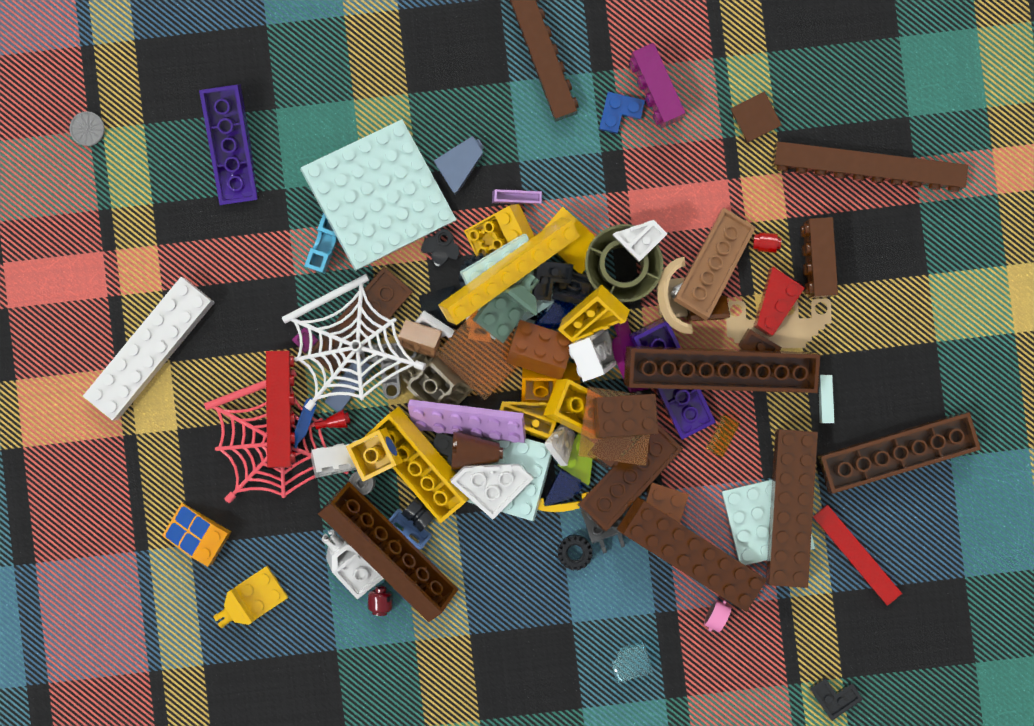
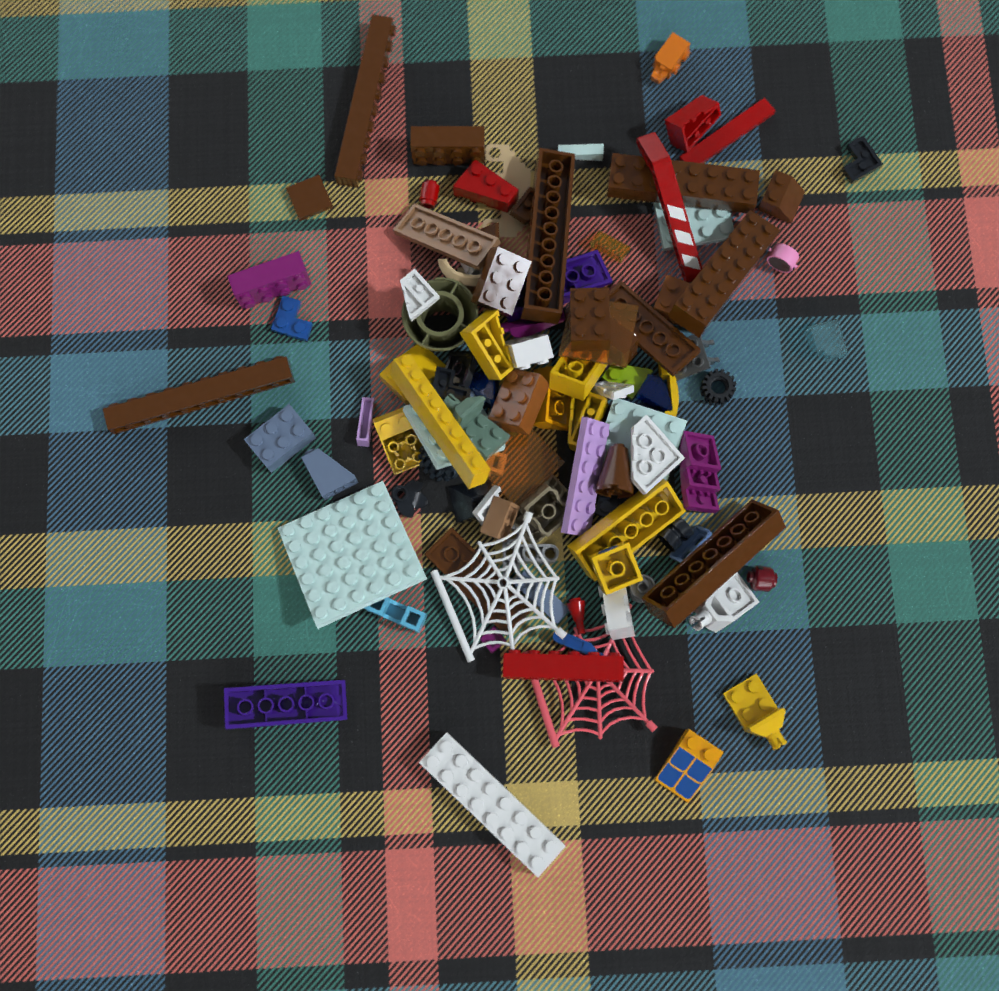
camera: 90 degrees left, 10 degrees down
light grey wheel [69,111,105,146] -> none
reddish brown brick [817,412,981,494] -> none
none -> sand blue brick [244,404,316,473]
none -> brick [471,246,532,316]
none -> red beam [636,132,703,283]
none -> orange hinge [650,32,691,84]
none -> red wedge [665,95,721,152]
none -> magenta slope [680,431,721,514]
none -> reddish brown slope [758,169,805,224]

